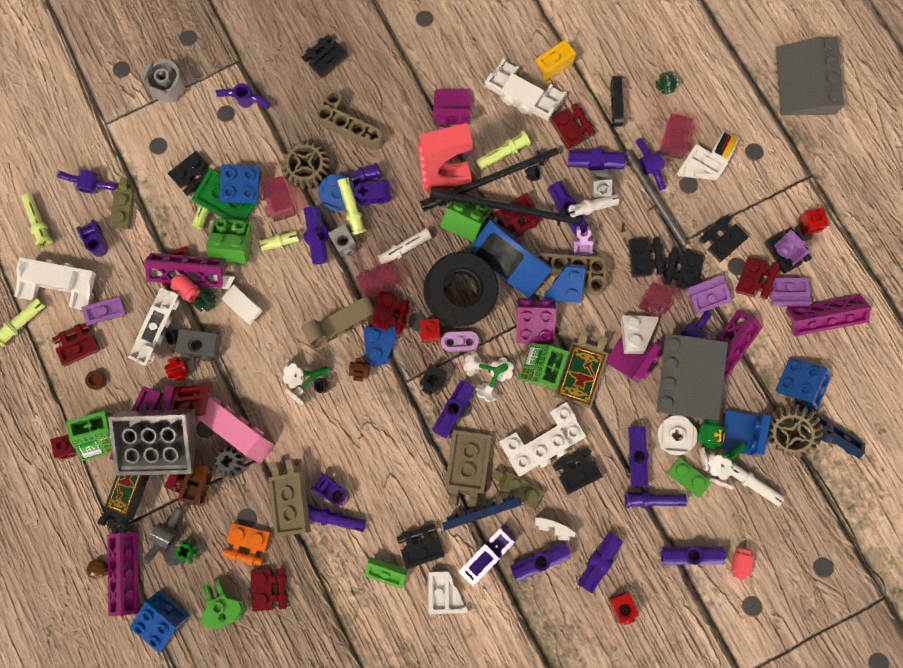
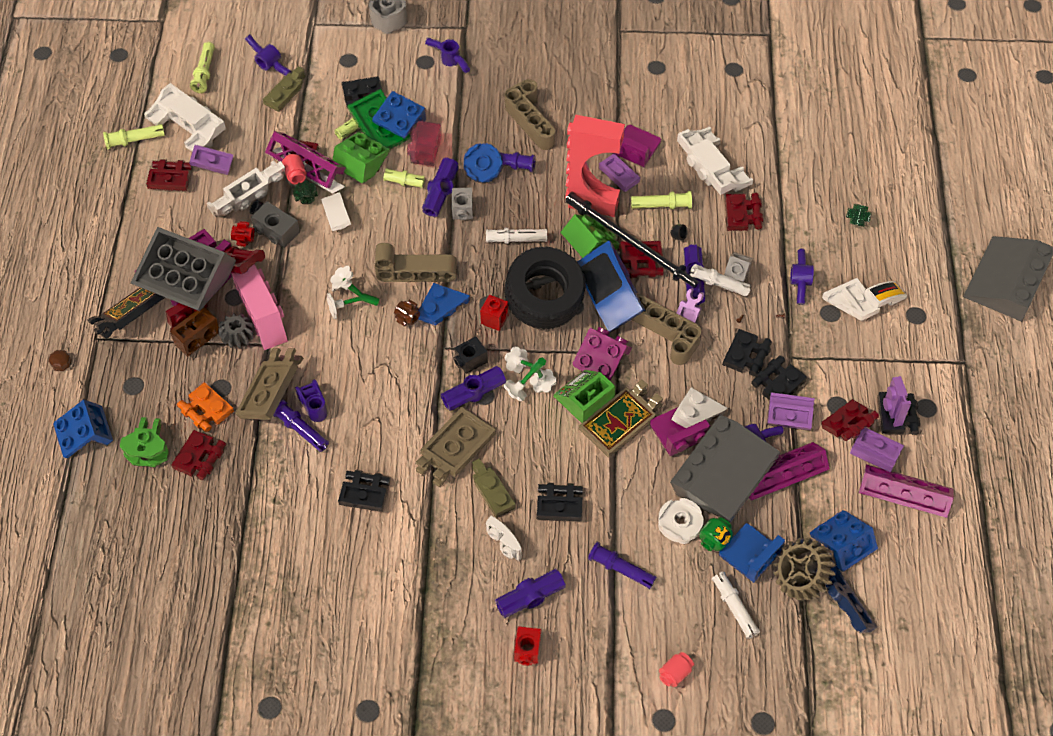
camera: 25 degrees right, 20 degrees down
dark red brick [50,434,78,460] -> none
bright green slope [66,411,113,461] -> none
dark purple piece [76,219,108,257] -> none
reddish brown tile [85,370,107,390] -> none
magenta fence [107,532,139,616] -> none
dark grey piece [142,507,183,564] -> none
green gear [173,540,199,564] -> none
dark tan gear [281,140,331,190] -> none
black plate [301,34,348,79] -> none
black hinge [314,378,331,394] -> none
yellowish green pin [337,177,367,236] -> none
dark purple piece [355,180,392,205] -> none
clear pink brick [356,264,400,297] -> none
bright green plate [364,557,408,589] -> none
dark red plate [370,290,410,335] -> none
black bar [419,148,559,212] -> none
white wing [428,572,468,614] -> none
lavender plate [441,331,479,352] -> none
dark blue hinge [442,495,522,531] -> none
slope [459,525,517,586] -> none
white bracket [499,402,586,477] -> none
dark purple piece [510,541,572,582] -> none
yellow panel [535,40,576,82] -> none
blue wing [544,264,586,303] -> none
dark purple piece [568,148,625,171] -> none
black beam [610,76,624,127] -> none
flat silver bar [625,150,689,247] -> none
dark purple piece [628,426,649,487] -> none
clear pink brick [638,282,674,317] -> none
clear pink brick [659,113,694,159] -> none
dark purple piece [661,546,725,565] -> none
bright green plate [667,457,712,498] -> none
black plate [699,214,749,263] -> none
white plant [699,442,746,490] -> none
red brick [798,208,829,236] -> none

